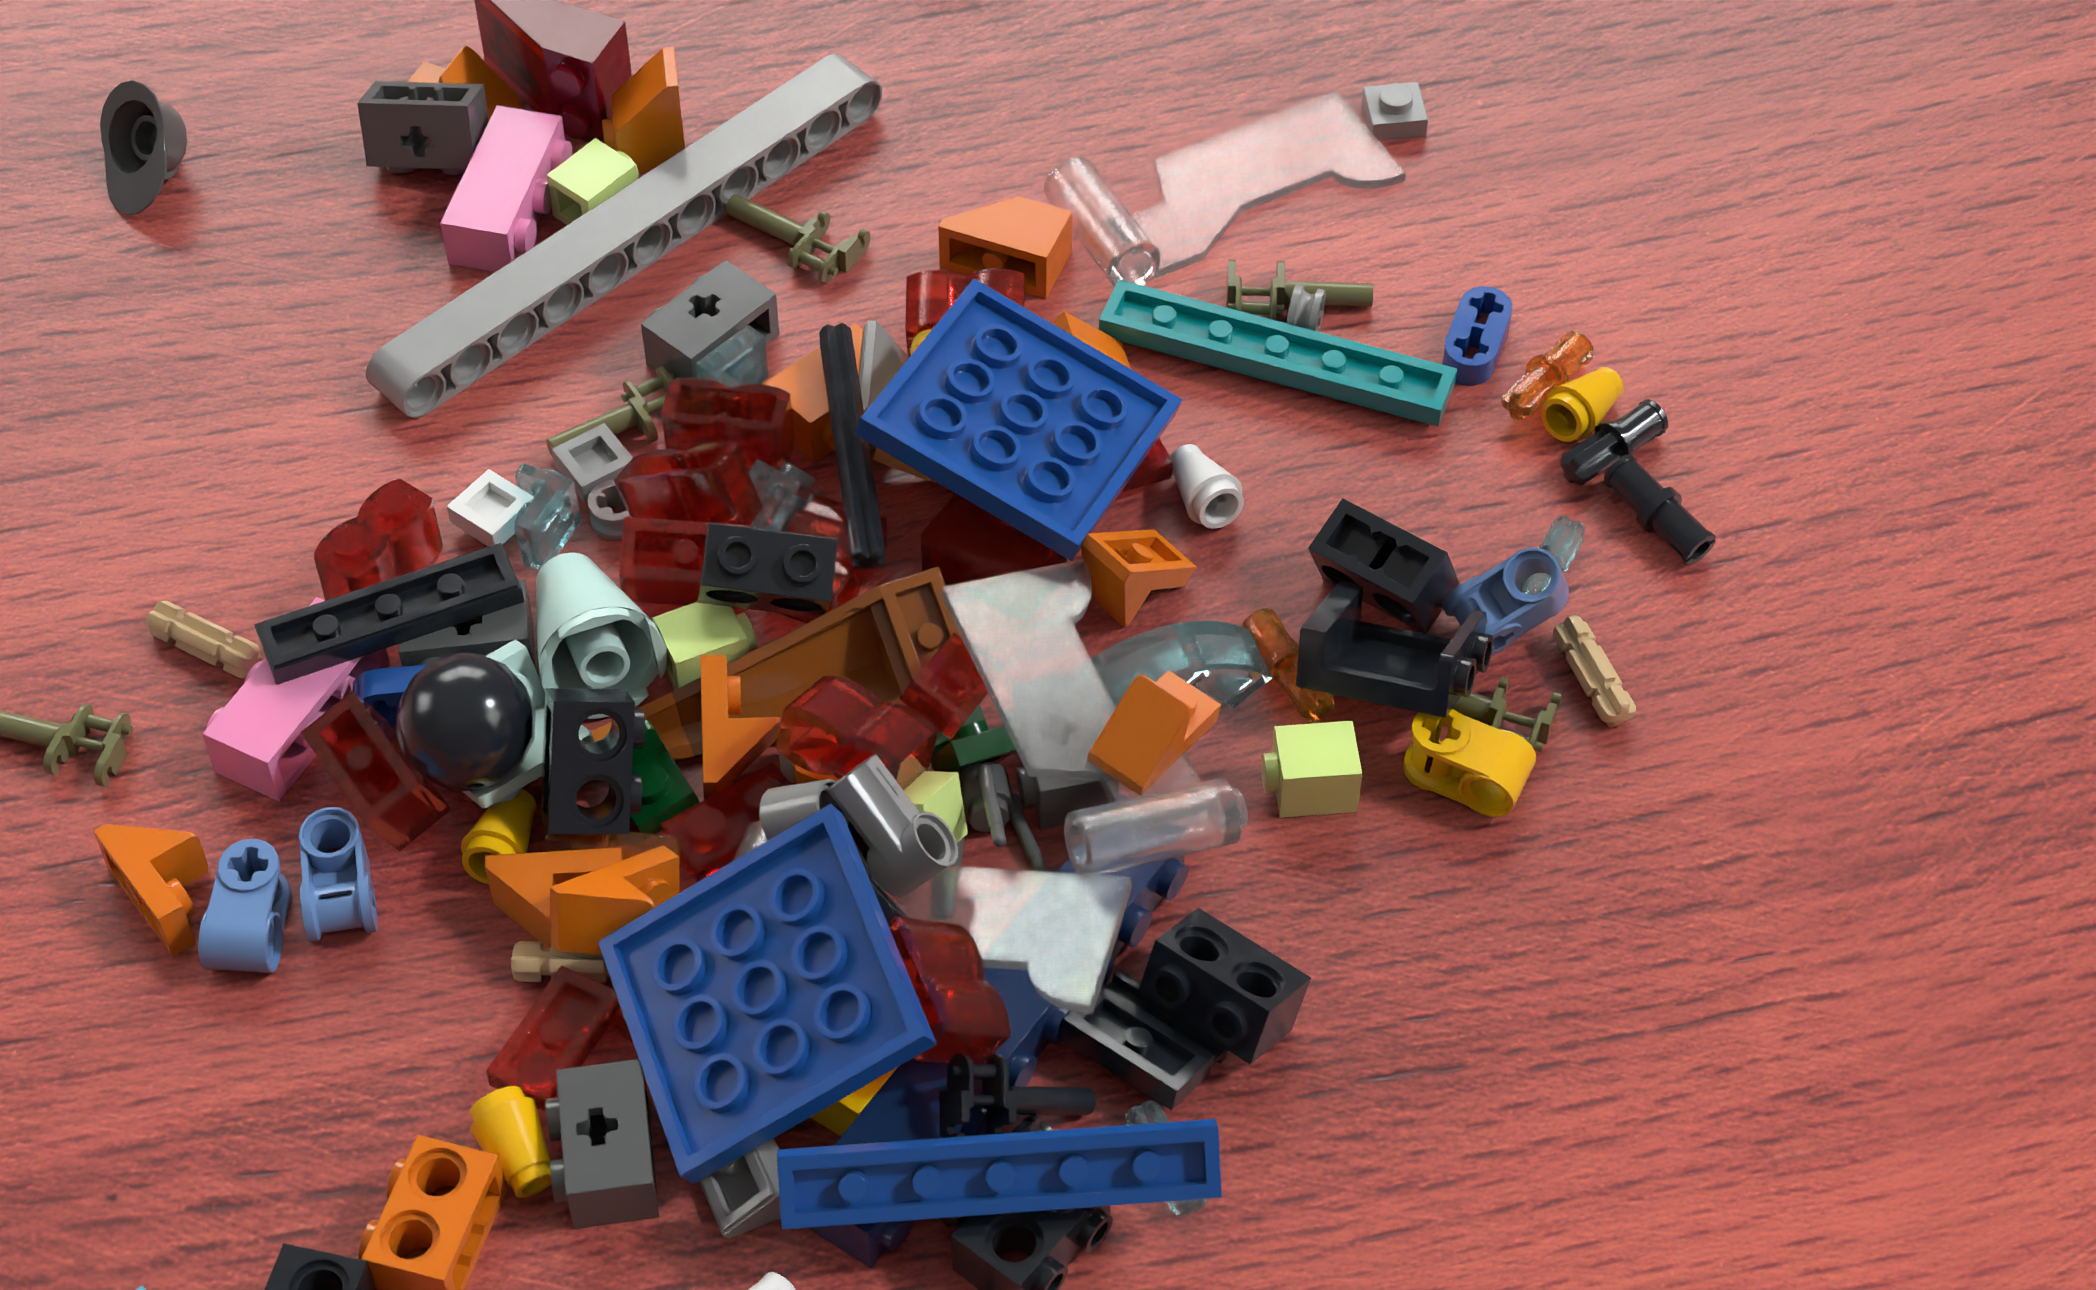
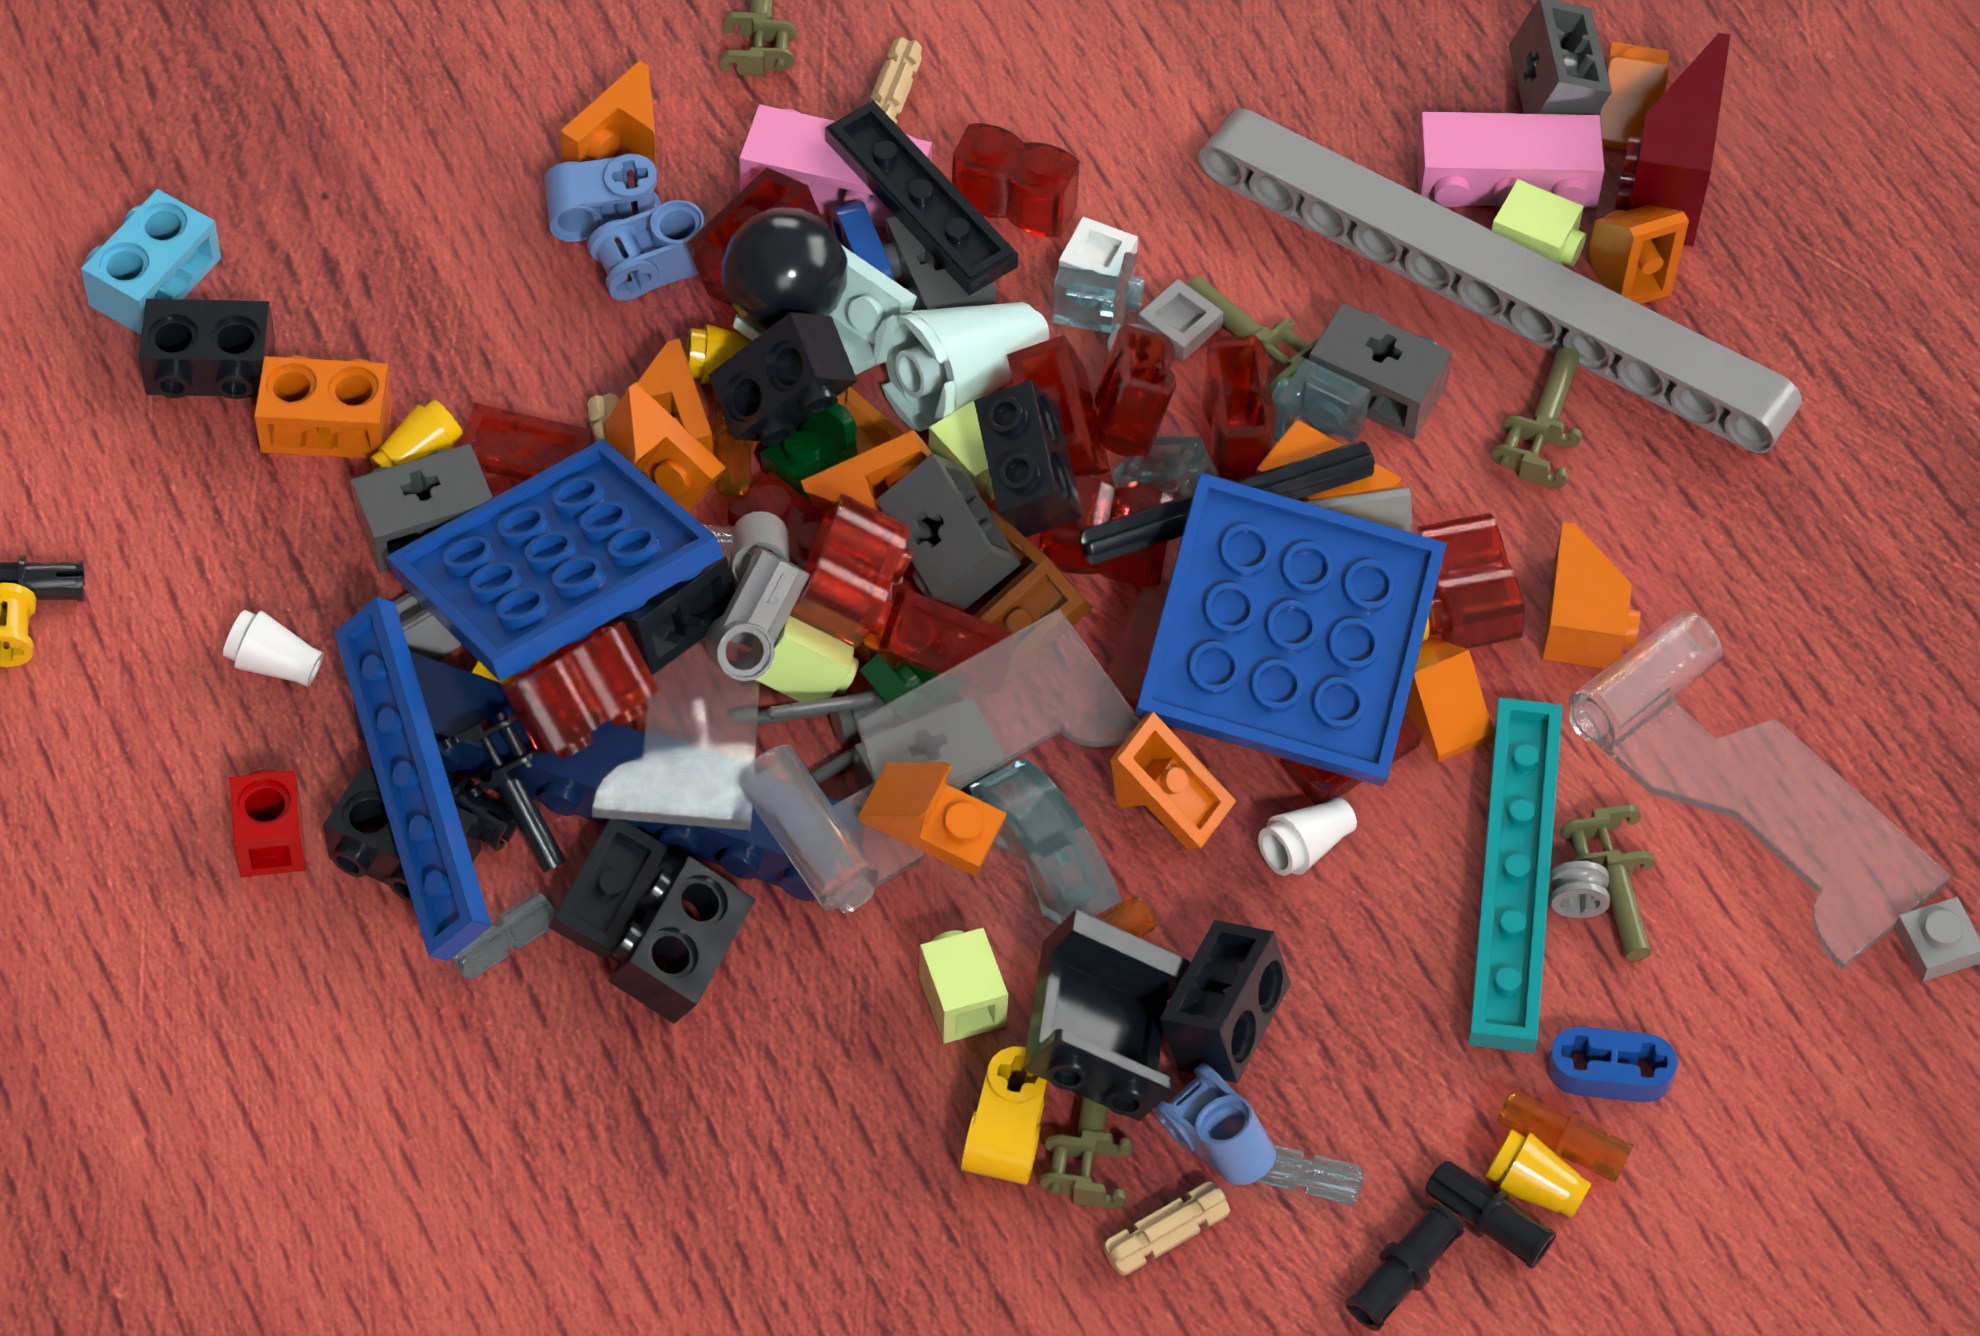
camera: 75 degrees right, 5 degrees up
none -> dark grey brick [876,454,1021,609]

